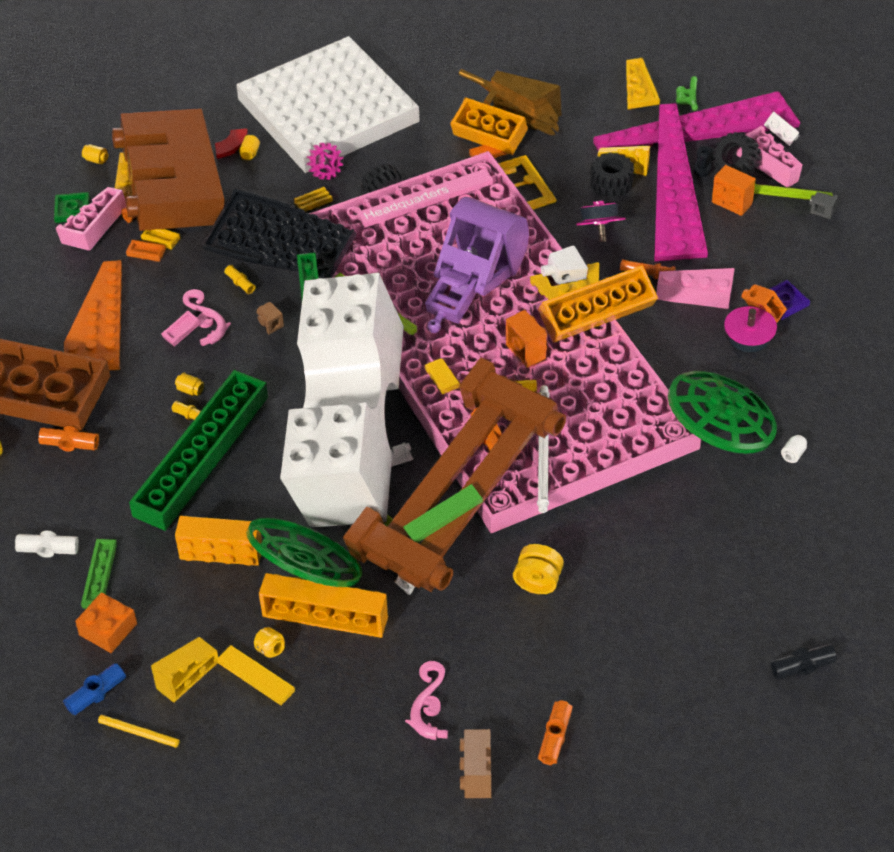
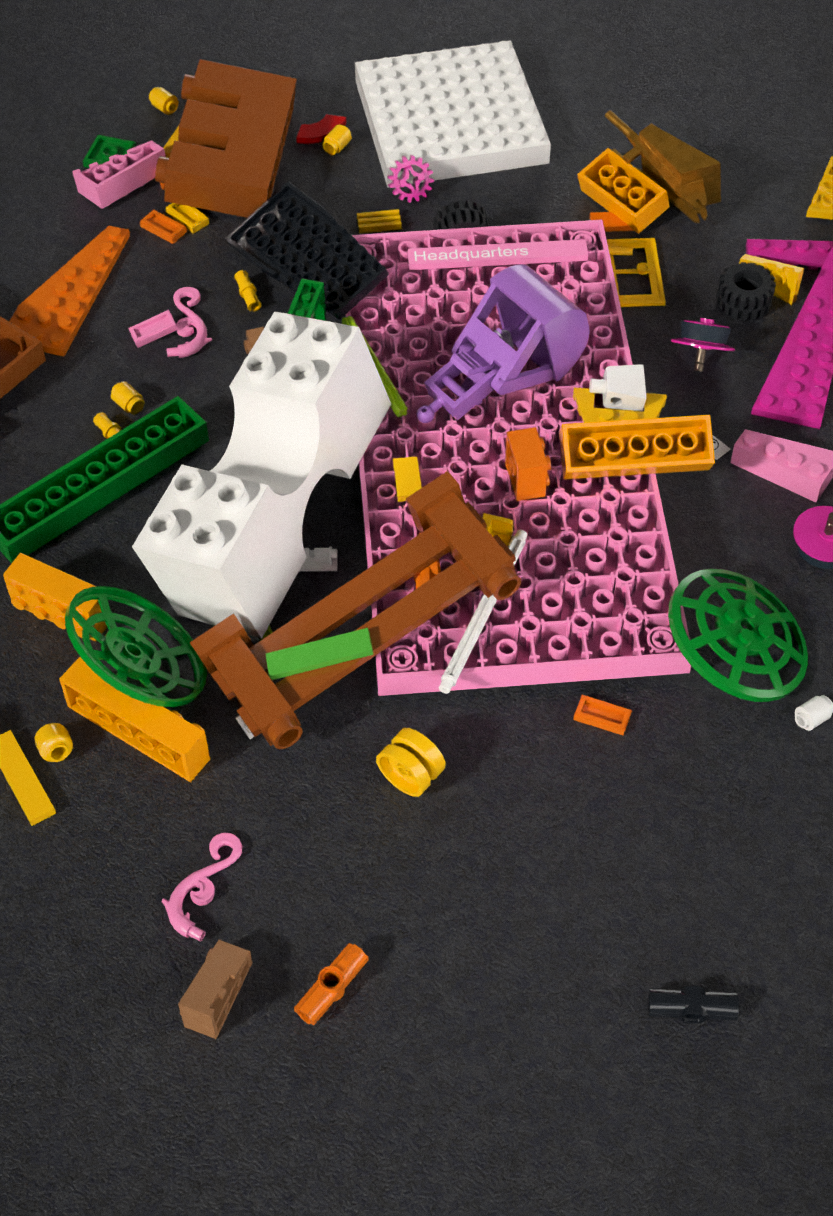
camera: 20 degrees right, 5 degrees up
orange pin [620,259,676,280] -> none
none -> orange tile [574,695,632,736]

